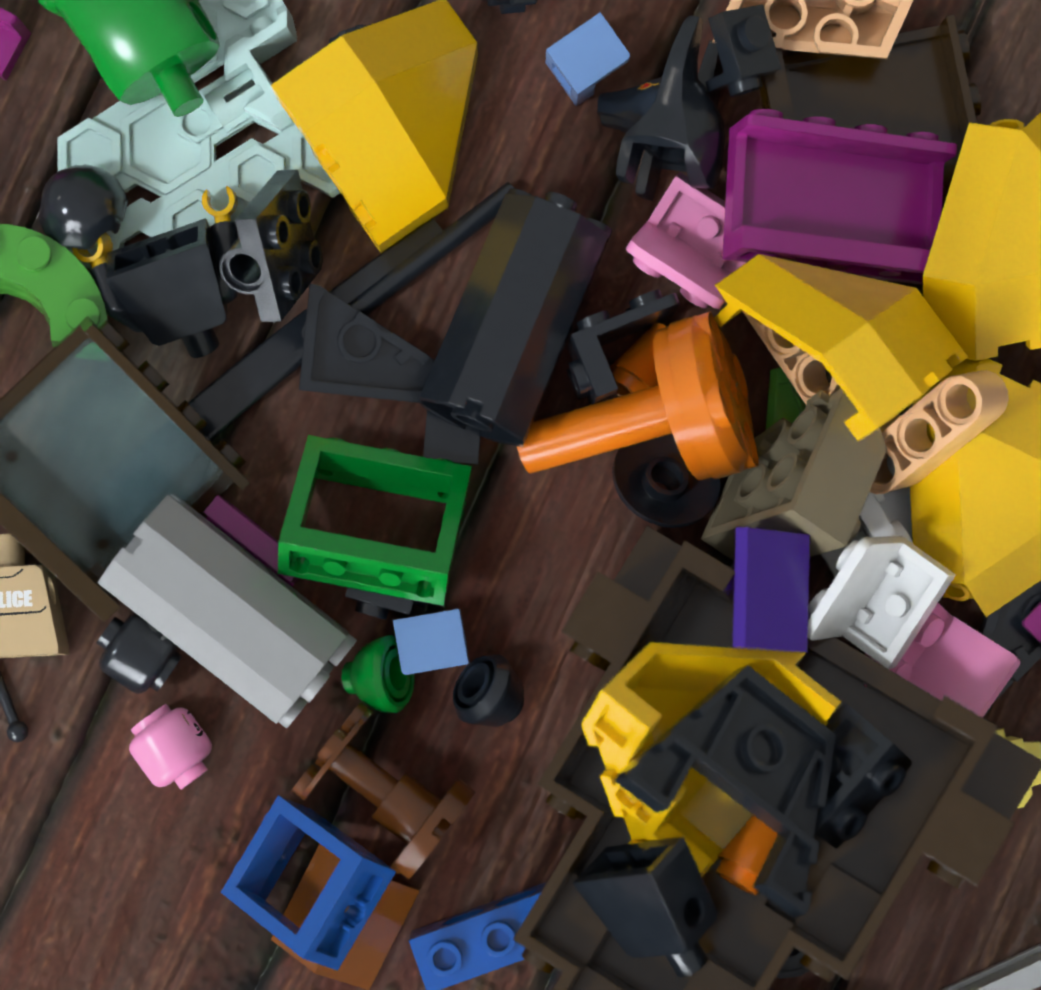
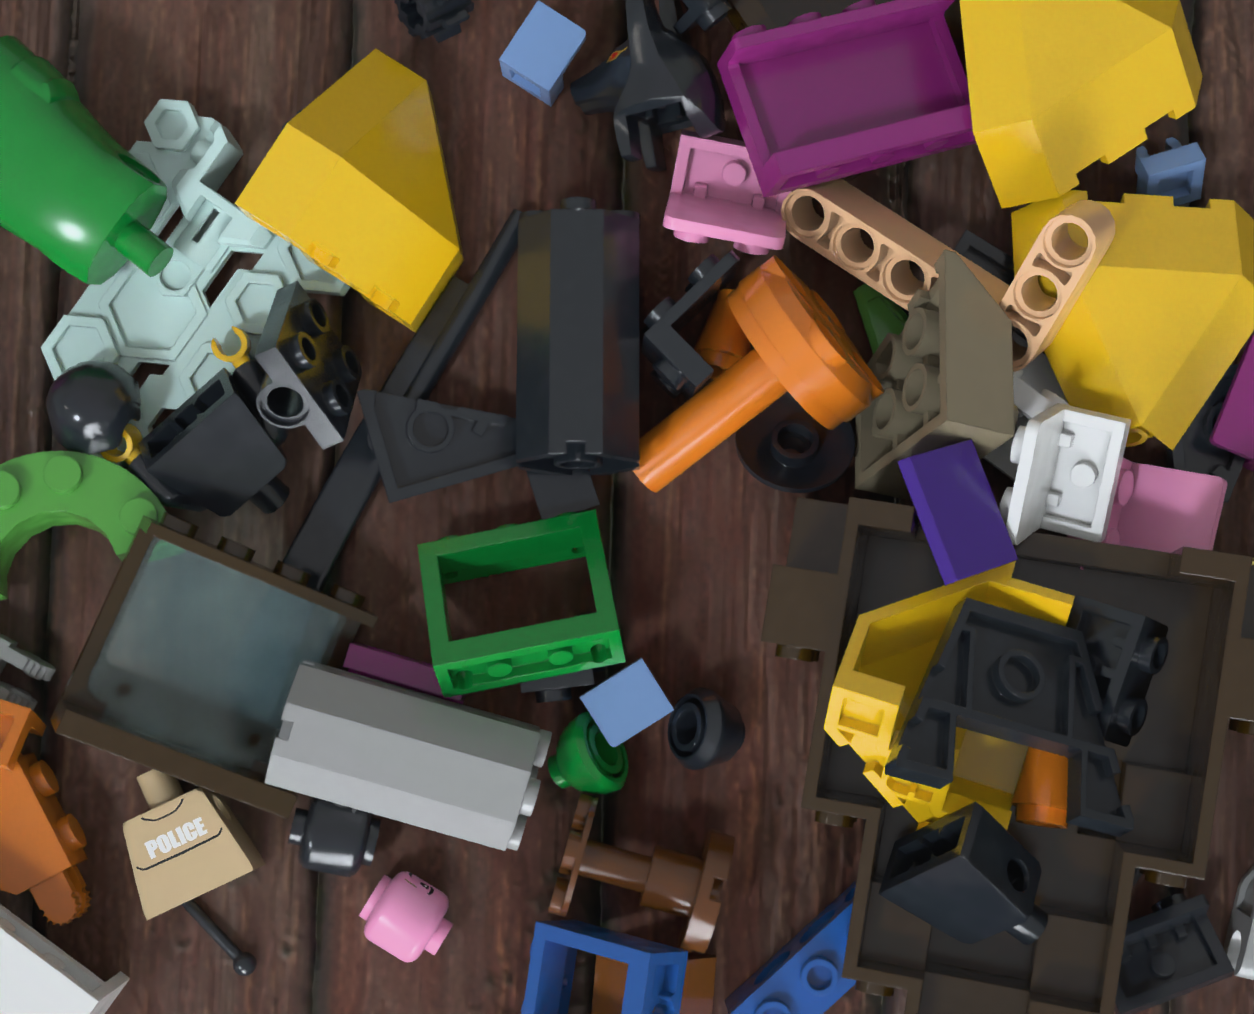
camera: 25 degrees left, 0 degrees up
yellow panel [713,254,968,441] -> none

